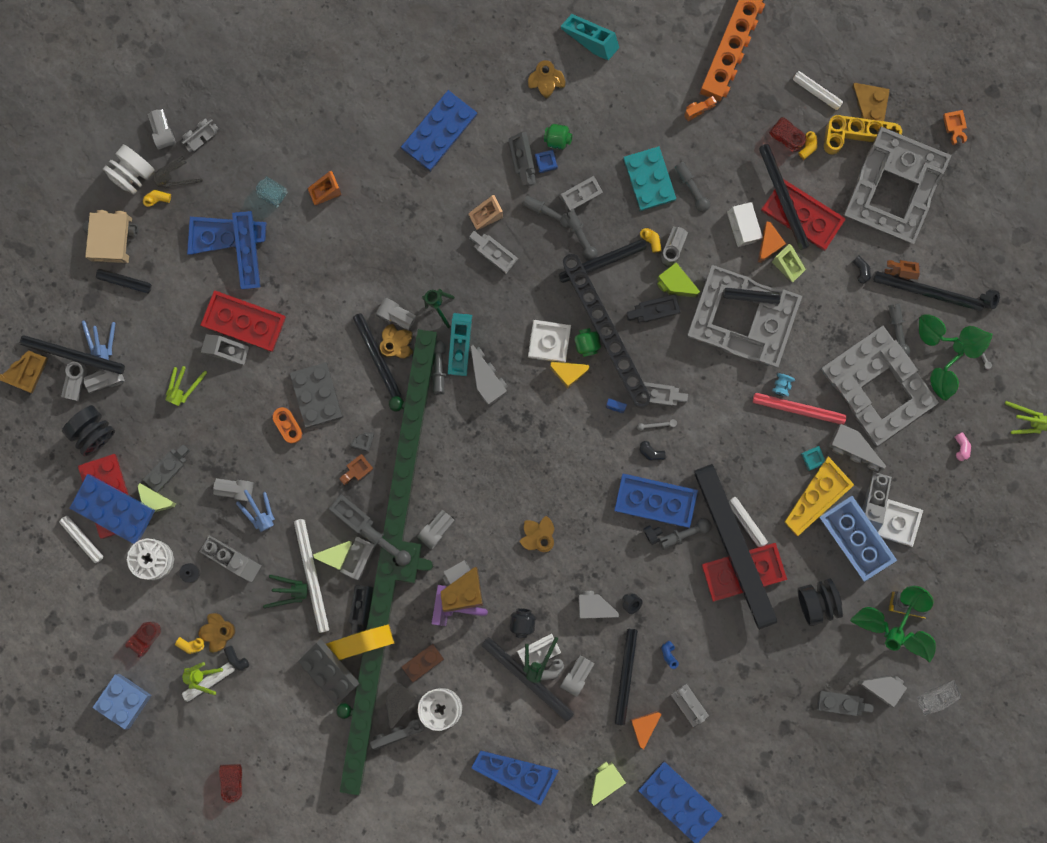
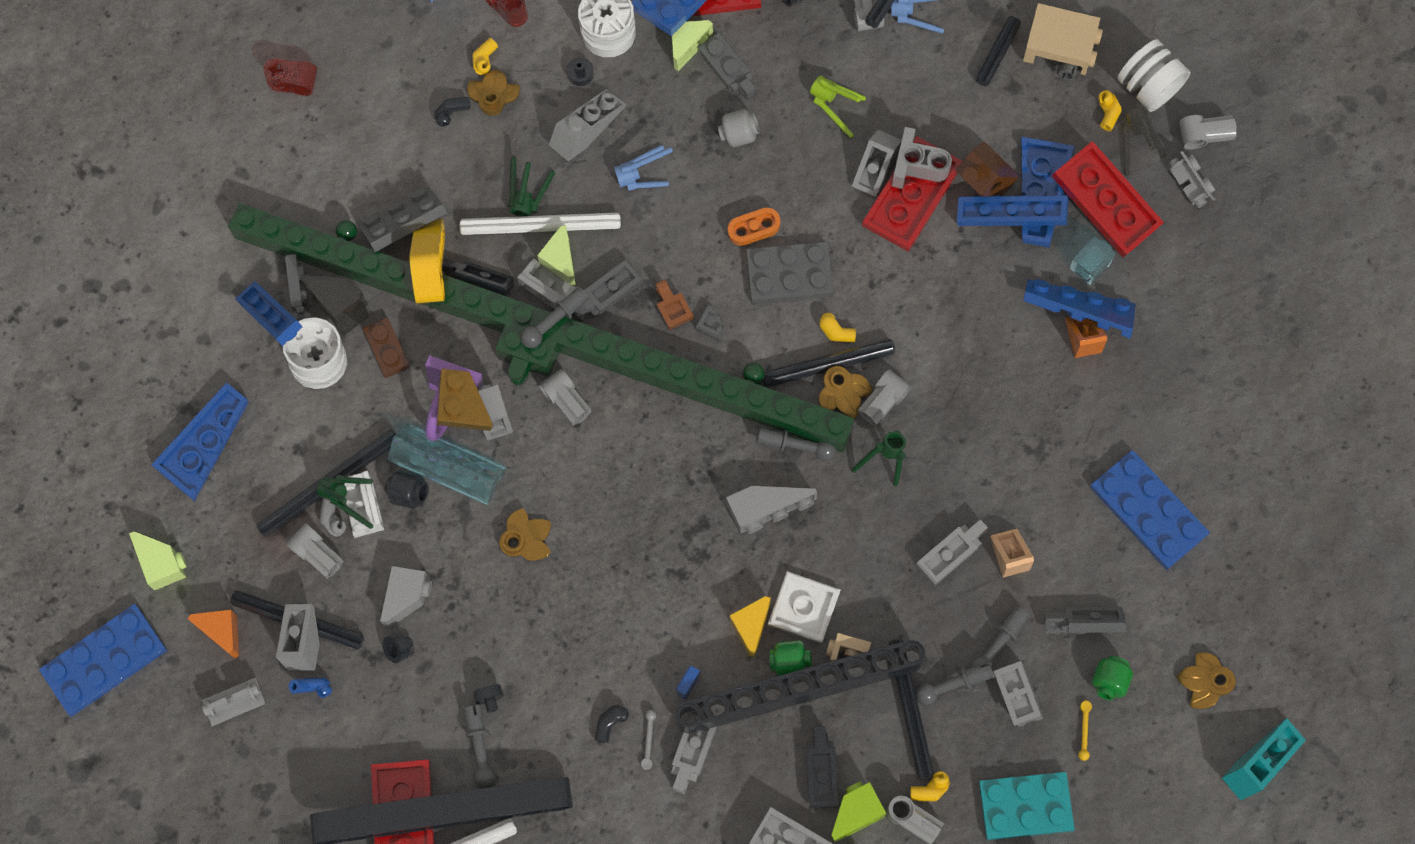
camera: 110 degrees right, 10 degrees down
lime plant [182,662,223,695] -> none
white axle [182,663,235,702] -> none
light grey piece [213,478,254,502] -> none
teal slope [448,313,473,376] -> none
blue tile [535,149,558,174] -> none
blue plate [614,474,698,528] -> none
none -> blue plate [235,281,303,346]
none -> light grey slope [276,604,320,671]
none -> clear light blue fence [388,423,506,505]
none -> light grey head [718,109,760,147]
none -> yellow arm [819,313,856,342]
none -> tan bracket [826,633,871,662]
none -> light grey tile [892,127,952,189]
none -> reddish brown torso [956,141,1020,196]
none -> blue wing [1023,279,1136,339]
none -> red plate [1051,141,1164,258]
none -> yellow hinge [1078,701,1092,761]

